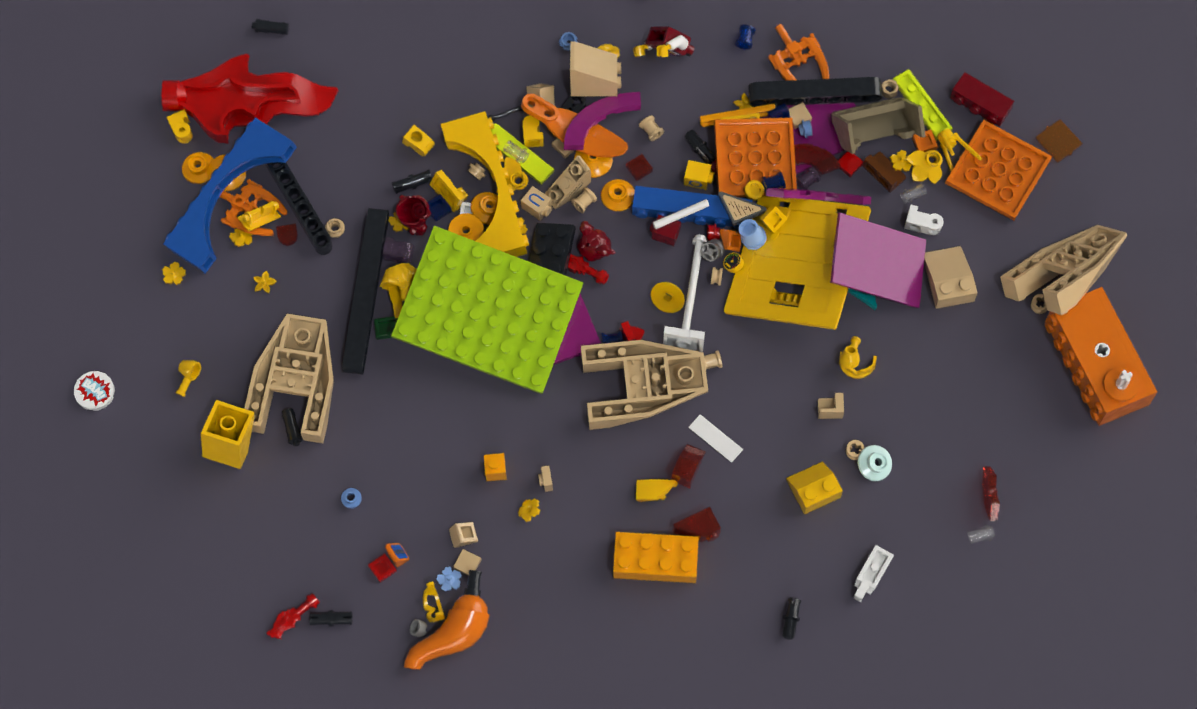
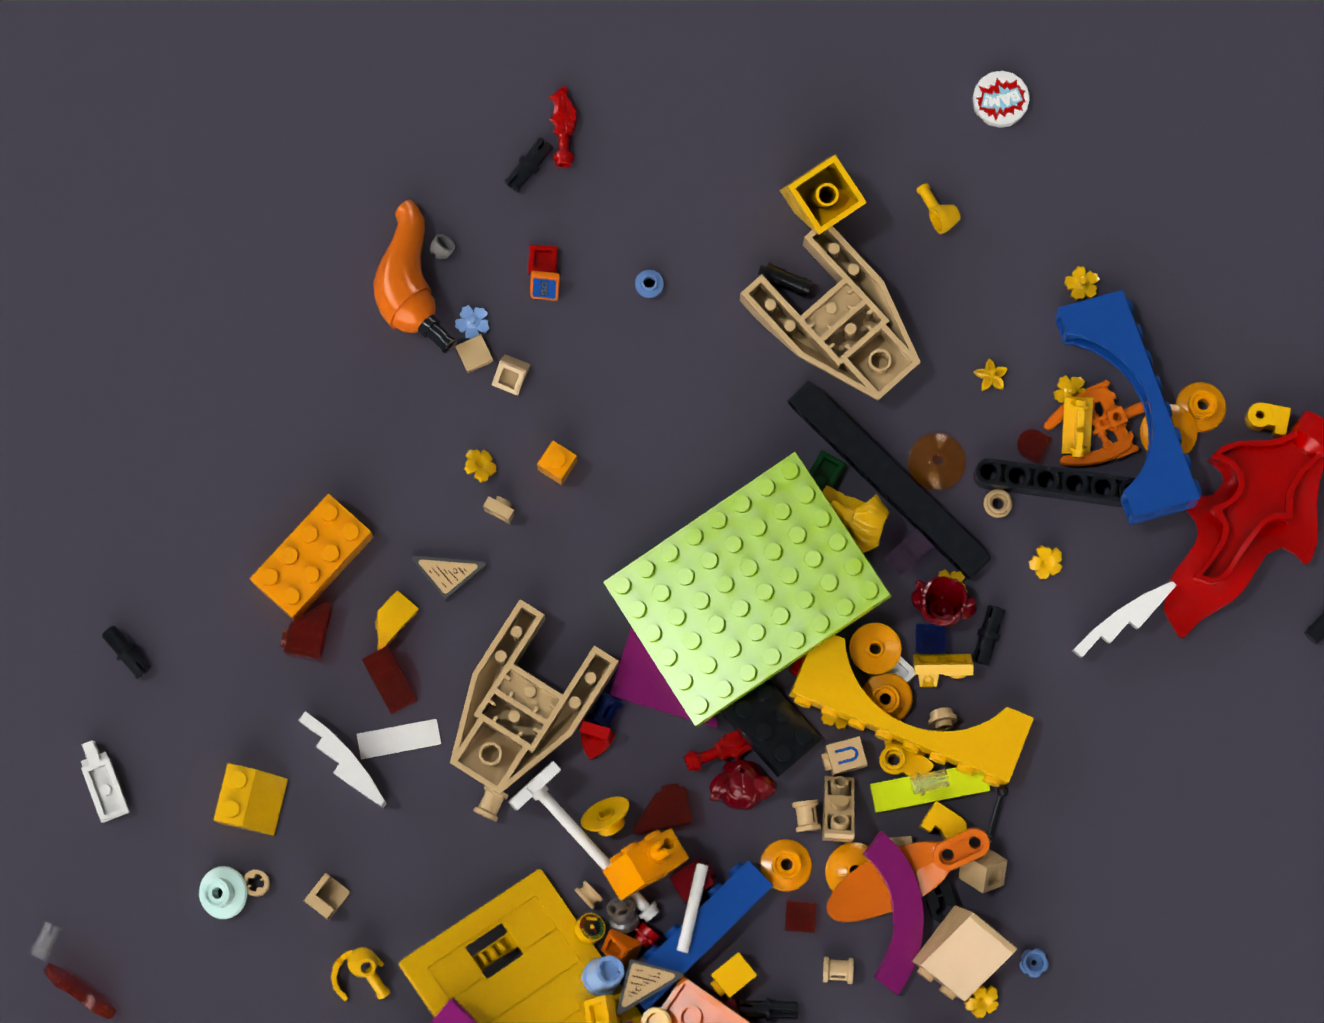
camera: 125 degrees right, 10 degrees up
yellow leg [402,125,435,157] -> none
yellow helmet [423,582,445,622] -> none
none -> white slope [299,711,387,808]
none -> tile [411,556,486,600]
none -> light orange brick [603,828,689,901]
none -> clear red slope [633,783,692,835]
none -> clear orange dish [908,433,966,490]
none -> yellow plant [1028,545,1063,579]
none -> white slope [1072,581,1176,658]

